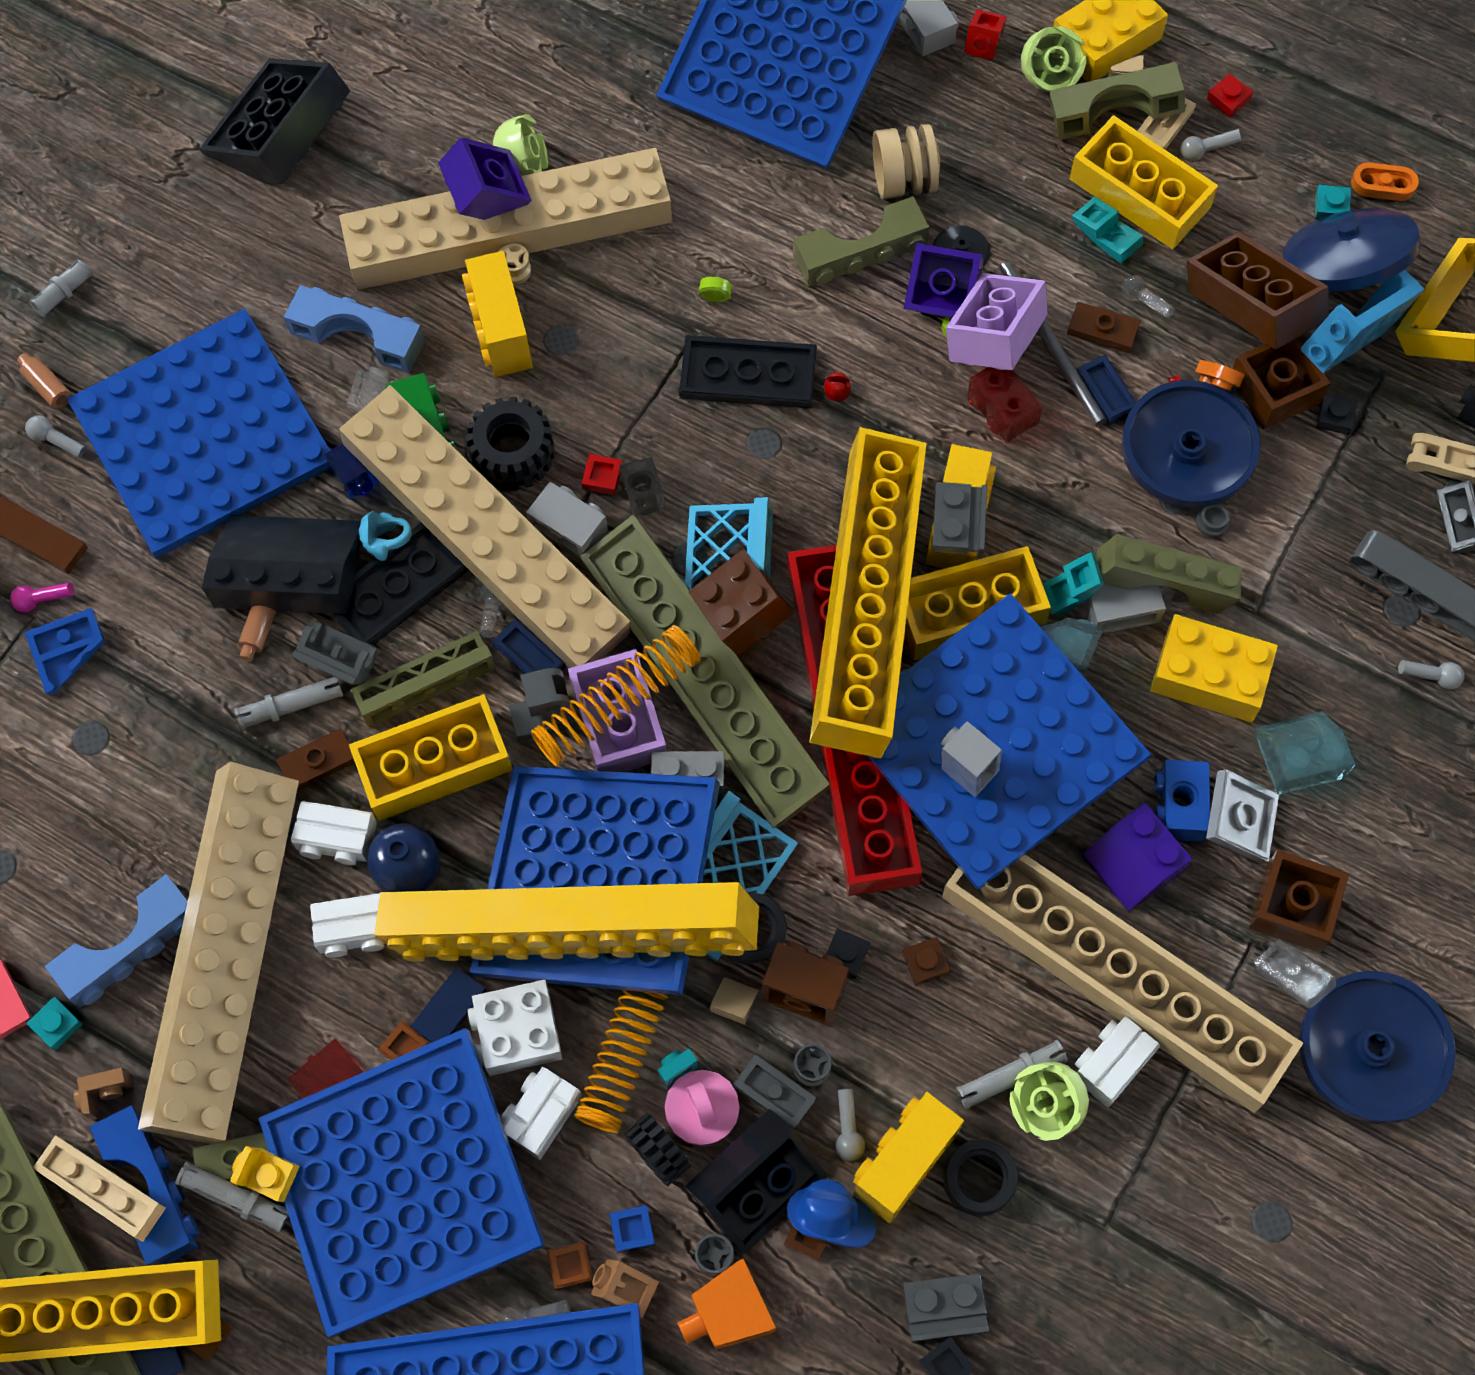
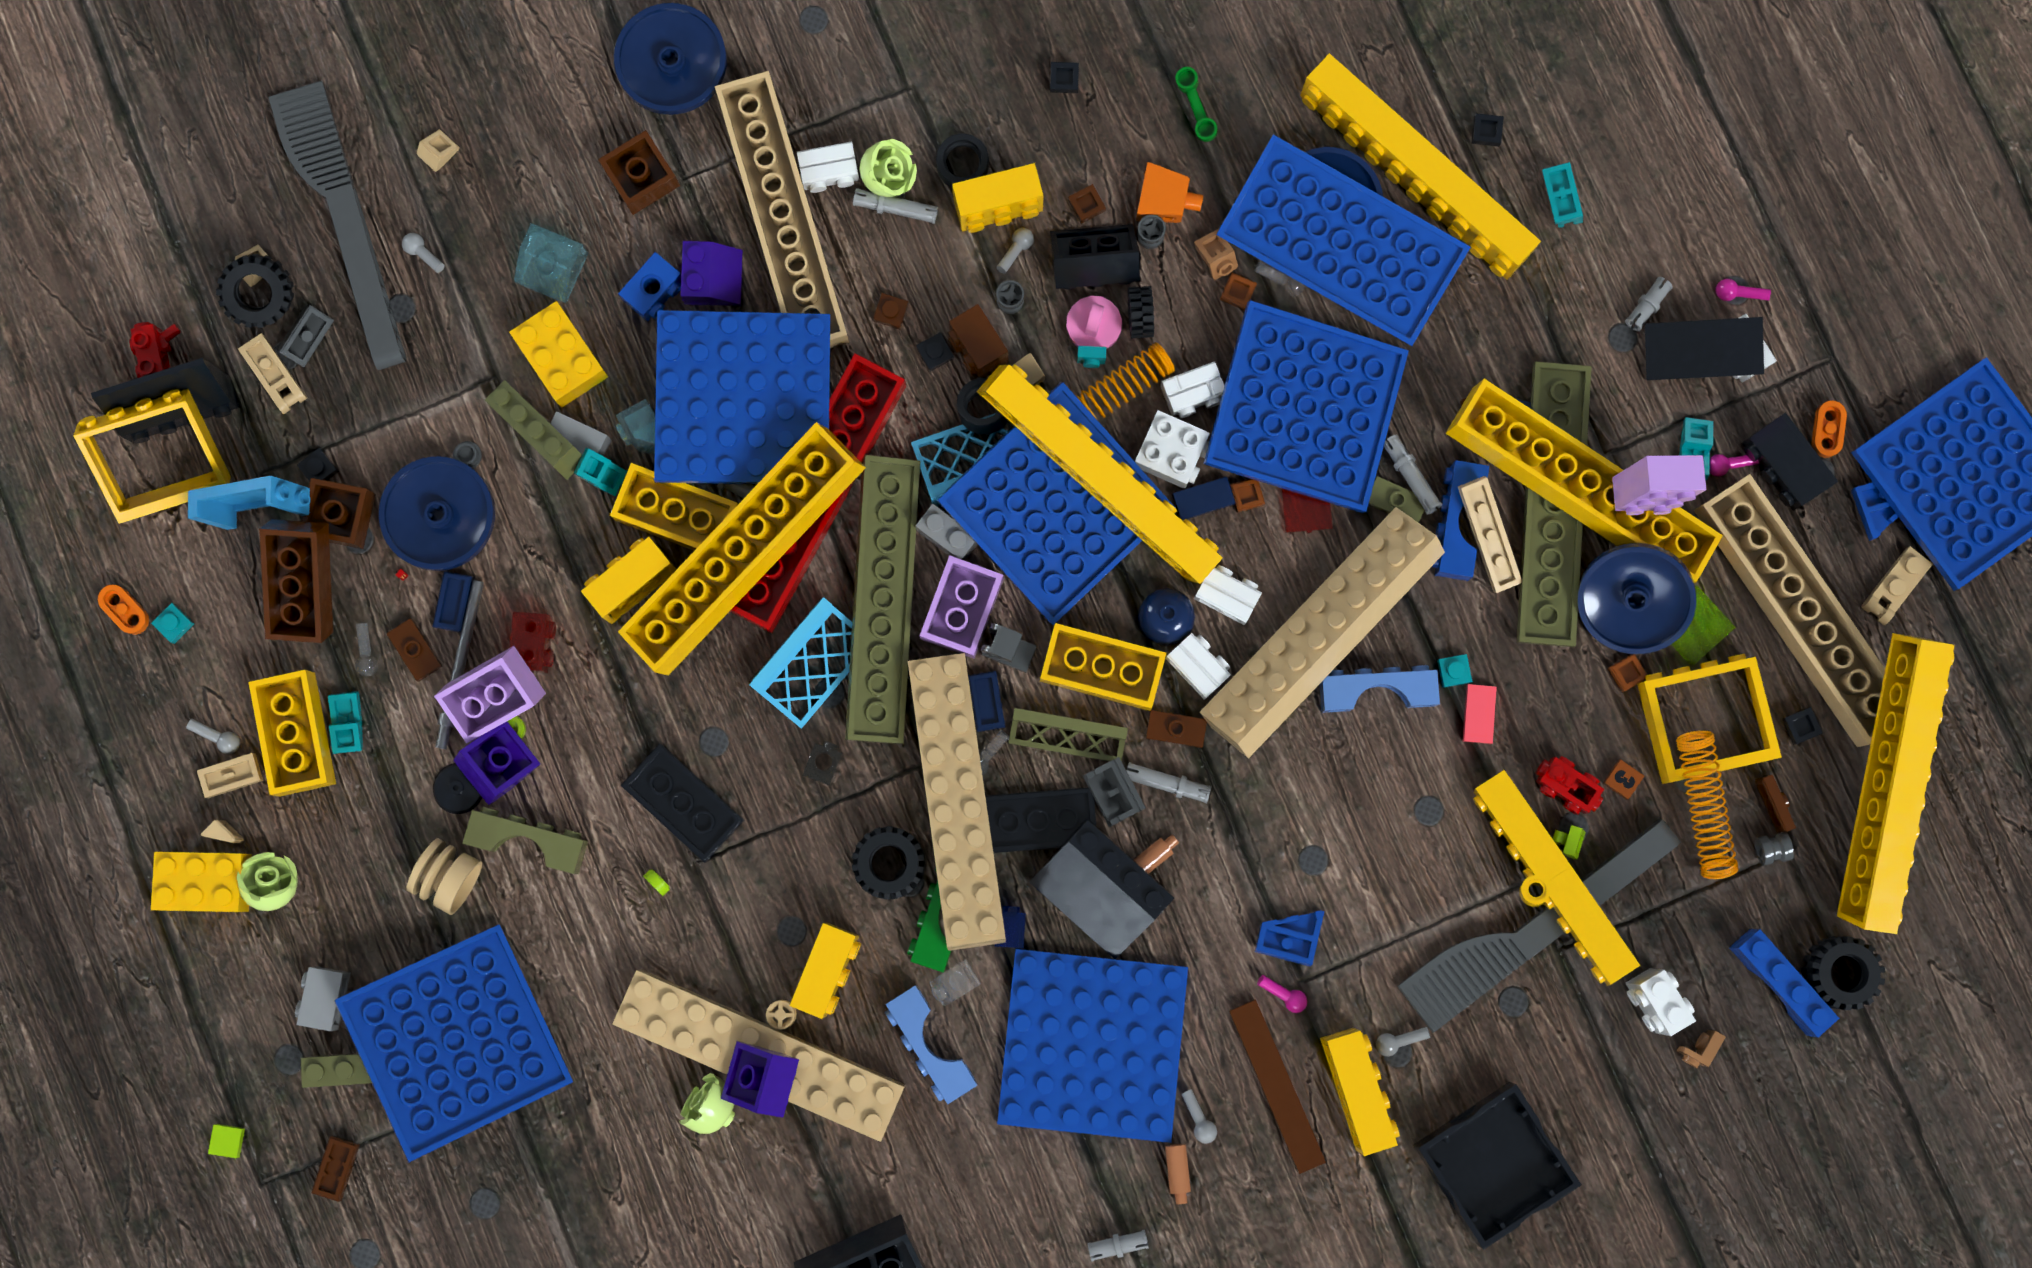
camera: 145 degrees left, 15 degrees up
medium nougat bracket [74,1067,134,1120] -> none
yellow bracket [230,1146,300,1202] -> none
medium azure piece [359,511,412,561] -> none
light grey brick [526,482,608,559] -> none
light orange piece [531,625,701,767] -> none
red plate [581,454,623,496] -> none
blue plate [609,1205,655,1254] -> none
reddish brown brick [688,548,794,657] -> none
dark grey plate [733,1054,817,1131] -> none
blue piece [787,1179,877,1248] -> none
red hinge [824,372,851,402] -> none
dark grey plate [902,1273,989,1343] -> none
dark grey plate [932,482,987,555] -> none
light grey brick [941,721,1002,798] -> none
red bracket [964,9,1007,60] -> none
olive arch [1049,62,1185,140] -> none
orange plate [1195,359,1245,391] -> none
red plate [1206,73,1253,118] -> none
light grey tile [1206,769,1279,863] -> none
clear plate [1253,939,1337,1009] -> none
dark blue dish [1283,208,1421,292] -> none

